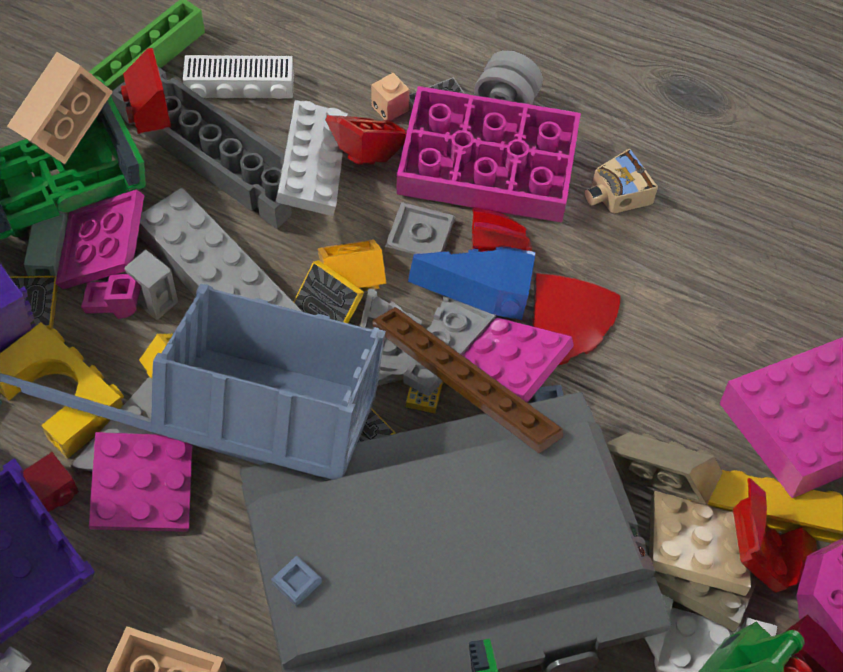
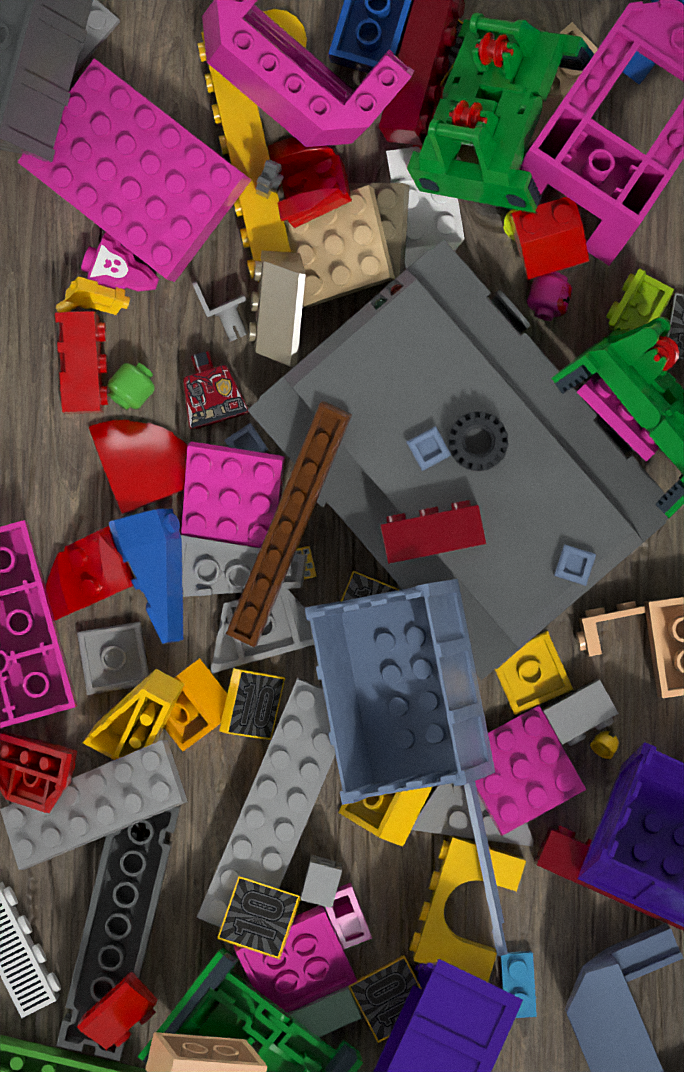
camera: 115 degrees left, 30 degrees up
none -> red wedge [55,311,109,414]
none -> yellow piece [56,277,130,315]
none -> dark pink rock [81,232,159,292]
none -> yellow wedge [83,669,184,760]
none -> bright green head [107,363,155,411]
none -> torso [183,351,249,431]
none -> light grey bracket [192,281,248,342]
none -> tile [217,876,301,960]
none -> dark grey plate [256,159,285,199]
none -> dark red brick [381,500,486,564]
none -> sand blue tile [407,426,451,471]
none -> black tyre [448,411,509,471]
none -> yellow tile [494,631,573,715]
none -> light grey brick [542,678,619,746]
none -> light nougat bracket [576,601,646,657]
none -> yellow hinge [590,731,619,759]

